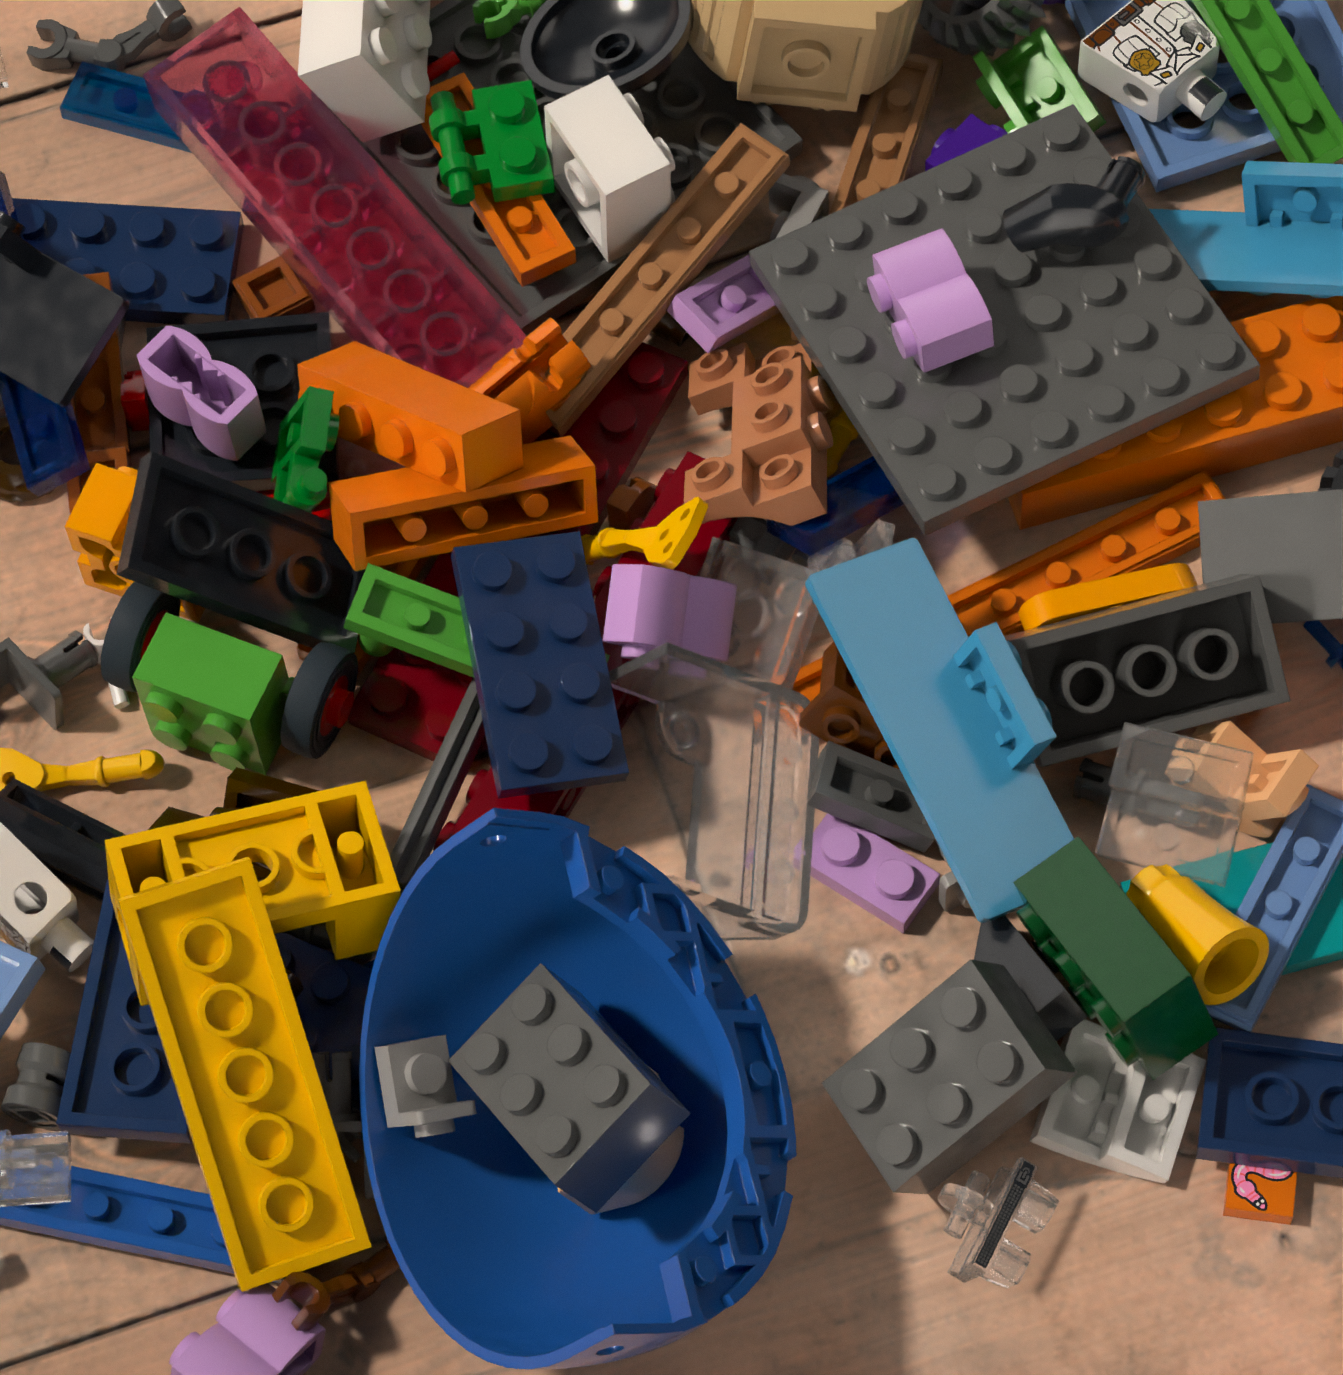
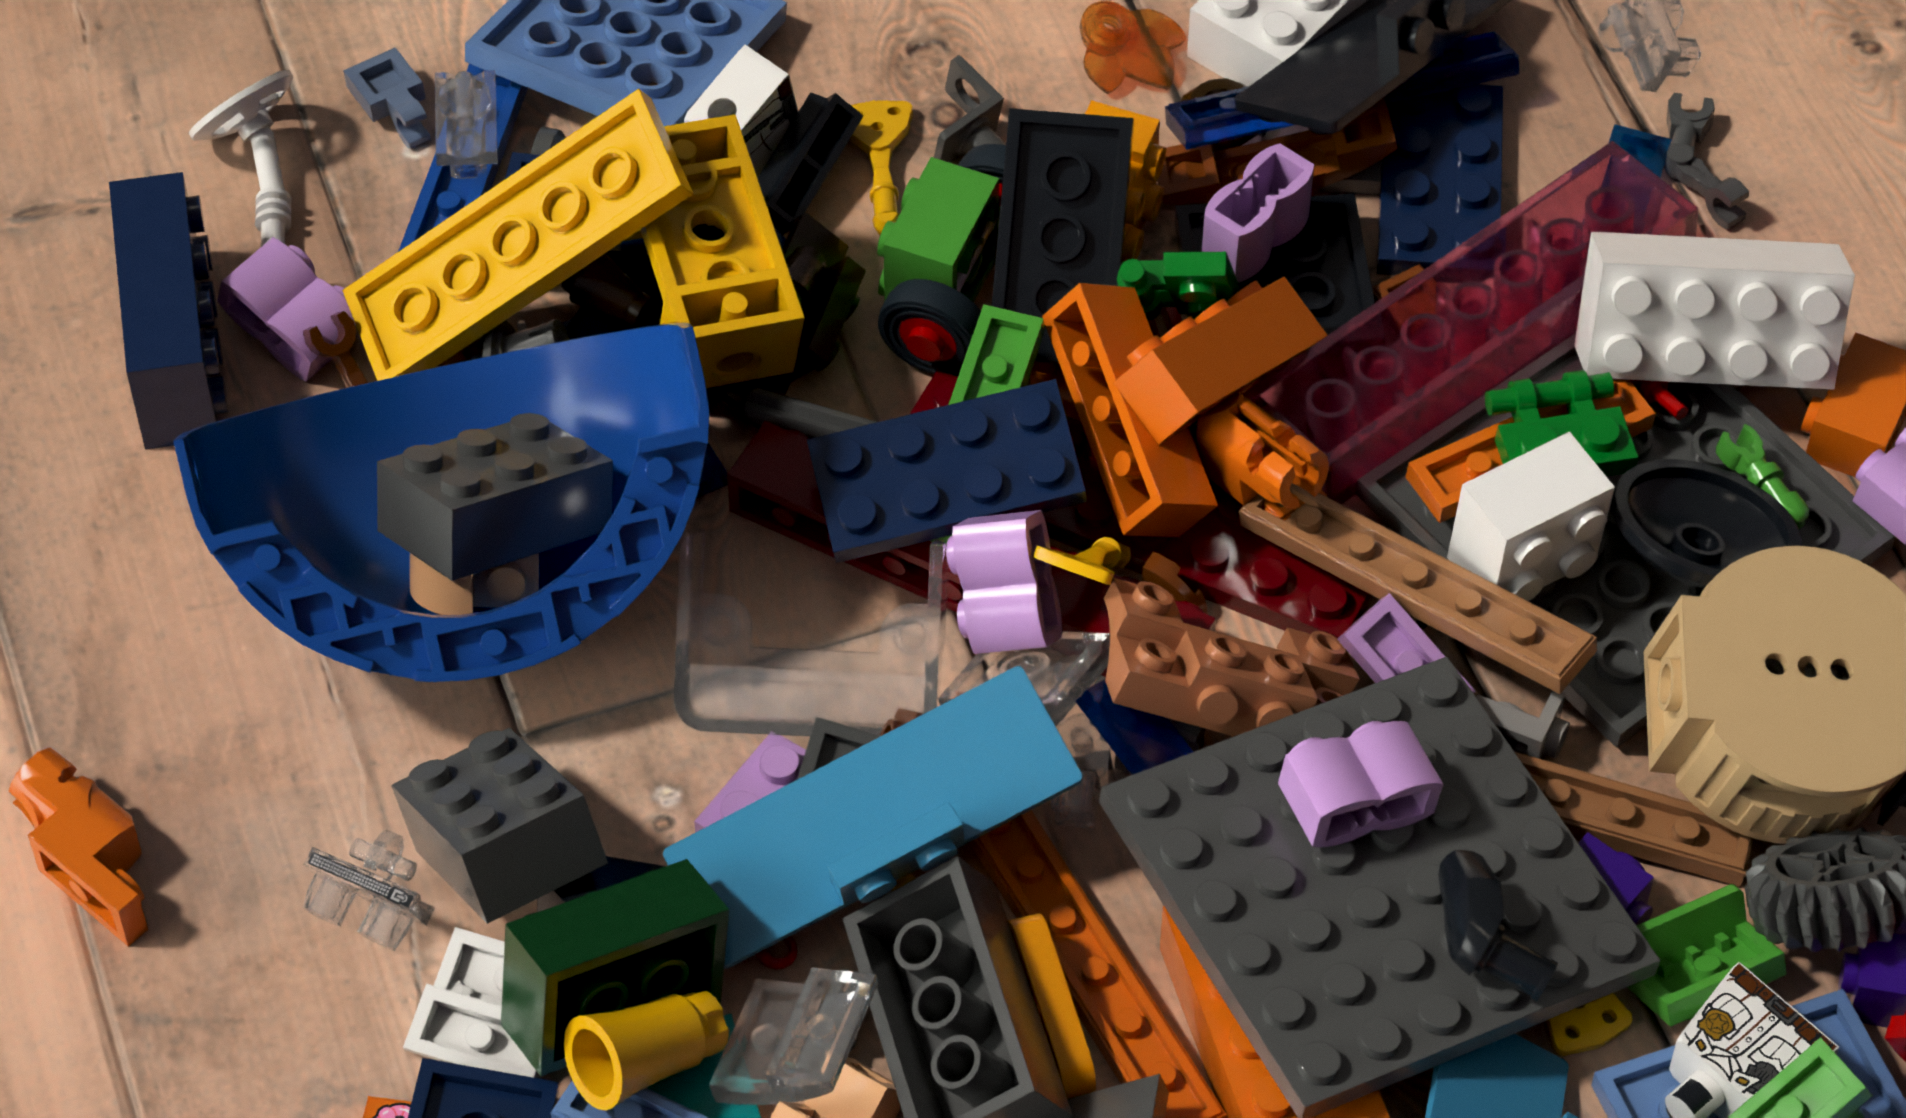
camera: 85 degrees right, 10 degrees down
light grey bracket [374,1035,477,1138] -> none

